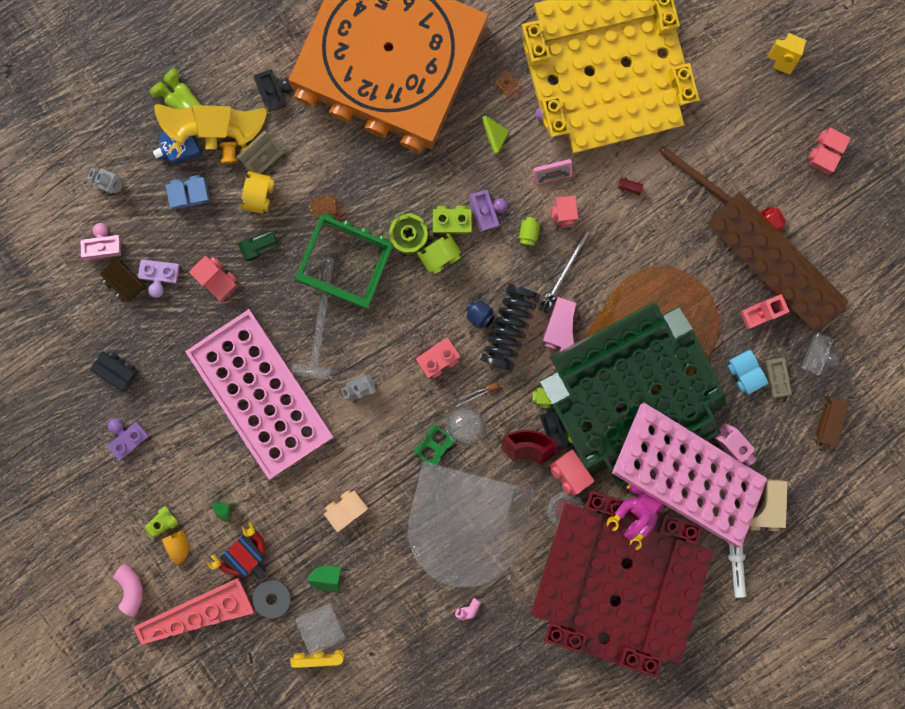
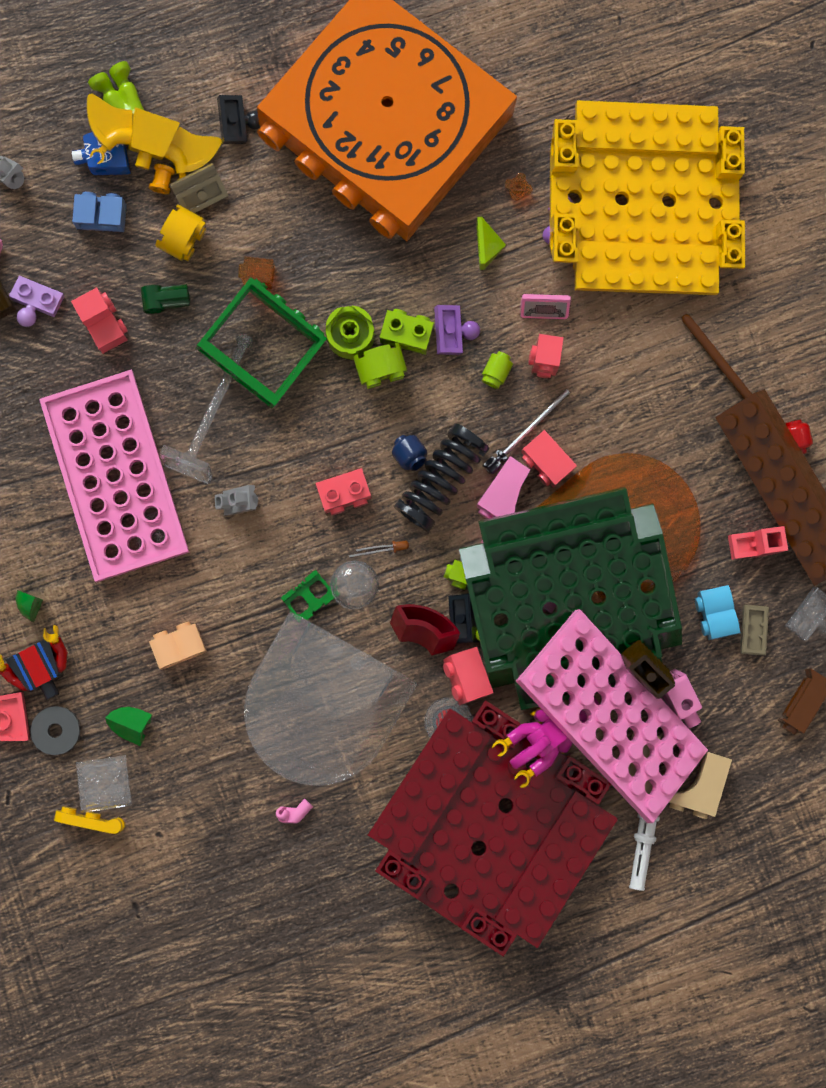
camera: 10 degrees right, 5 degrees down
dark red pin [618,177,643,196] -> none
none -> coral brick [521,430,577,488]
none -> dark brown brick [621,640,675,699]

